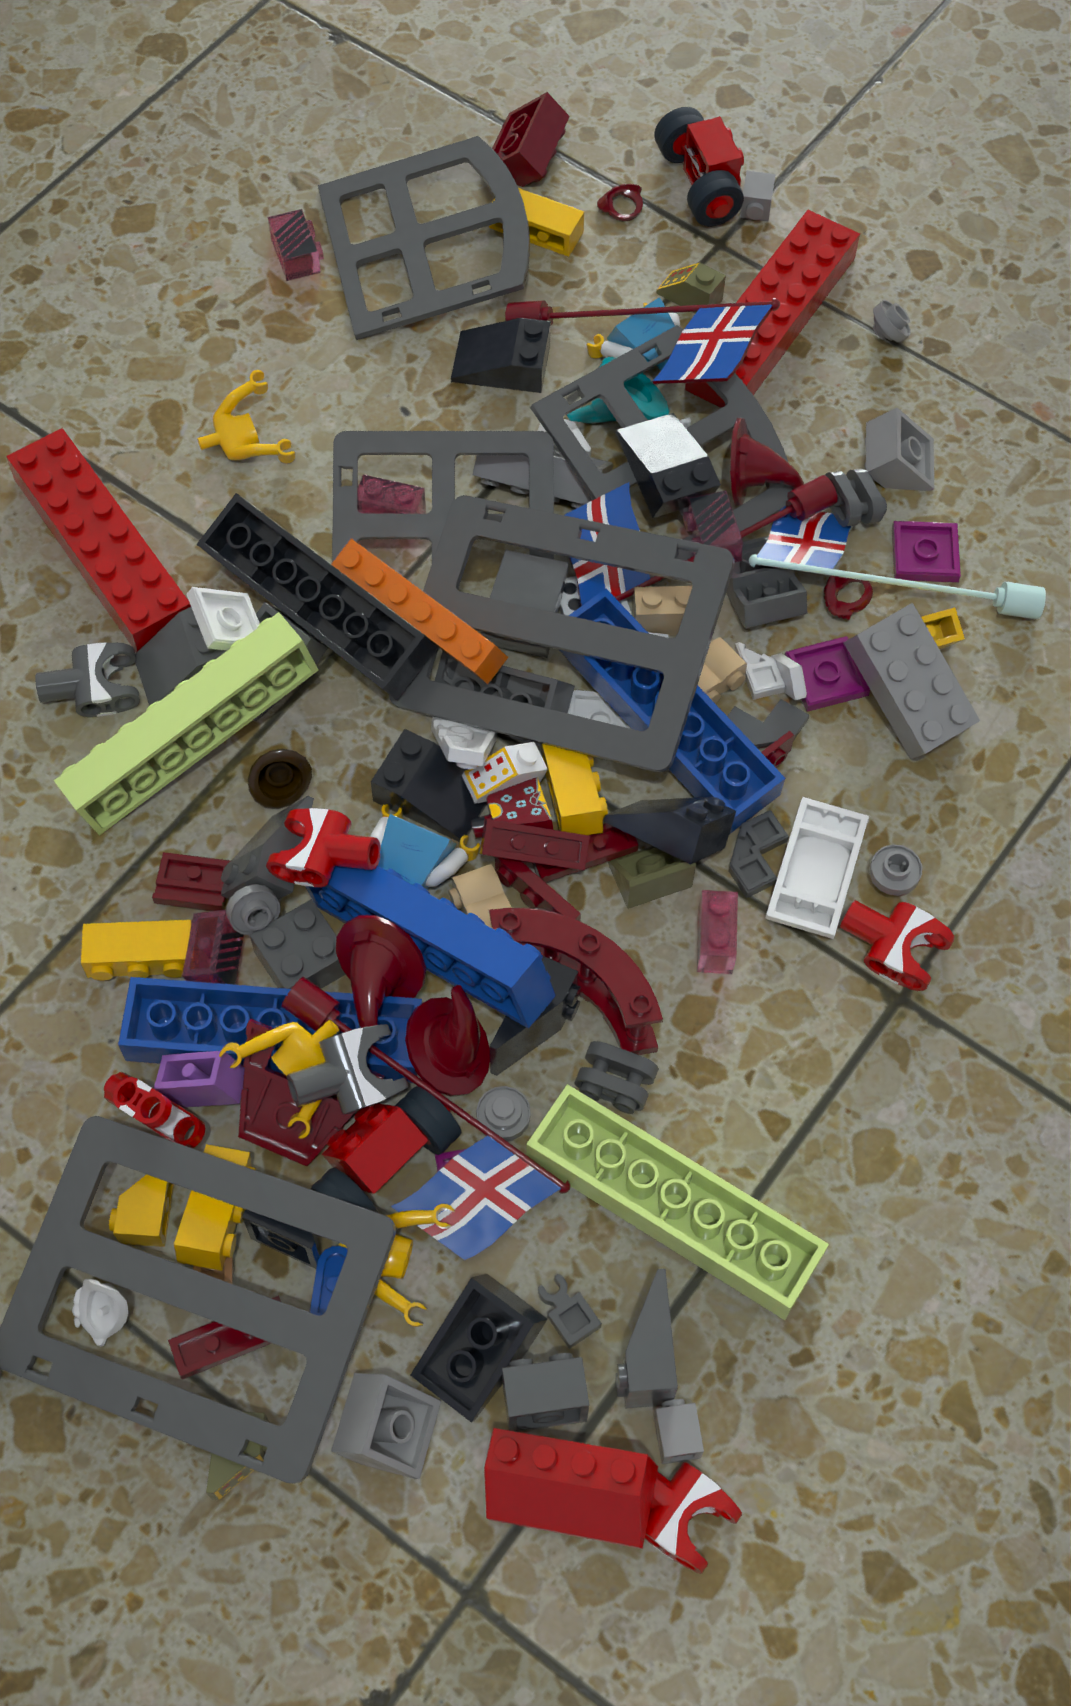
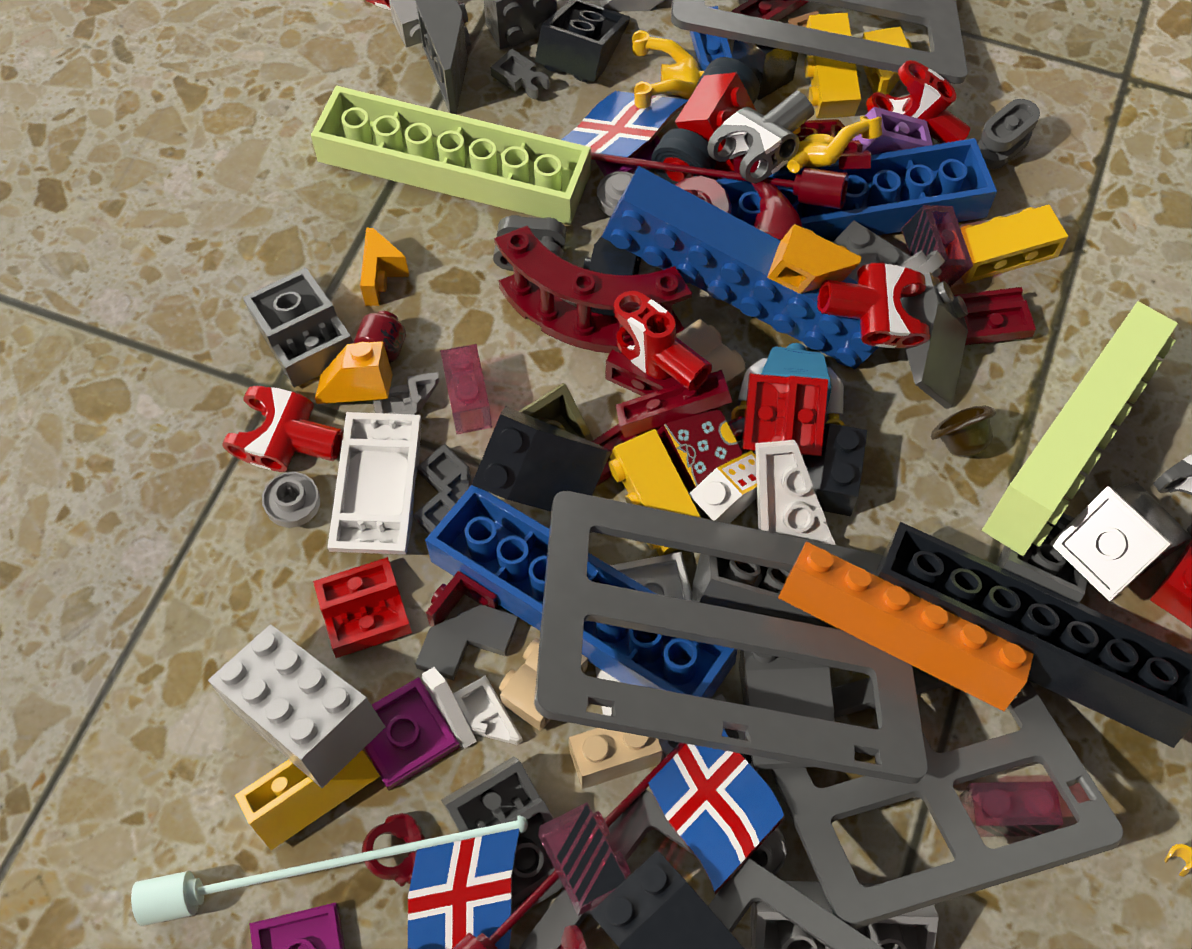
camera: 165 degrees right, 0 degrees up
none -> dark grey slope [242,268,354,388]
none -> red slope [313,557,412,658]
none -> light orange slope [315,342,393,404]
none -> dark red head [354,311,406,363]
none -> light orange slope [360,228,409,306]
none -> light grey slope [373,372,439,415]
none -> red connector [614,291,712,391]
none -> red slope [742,373,829,456]
none -> light orange slope [767,224,862,294]
none -> dark grey brick [978,99,1040,169]

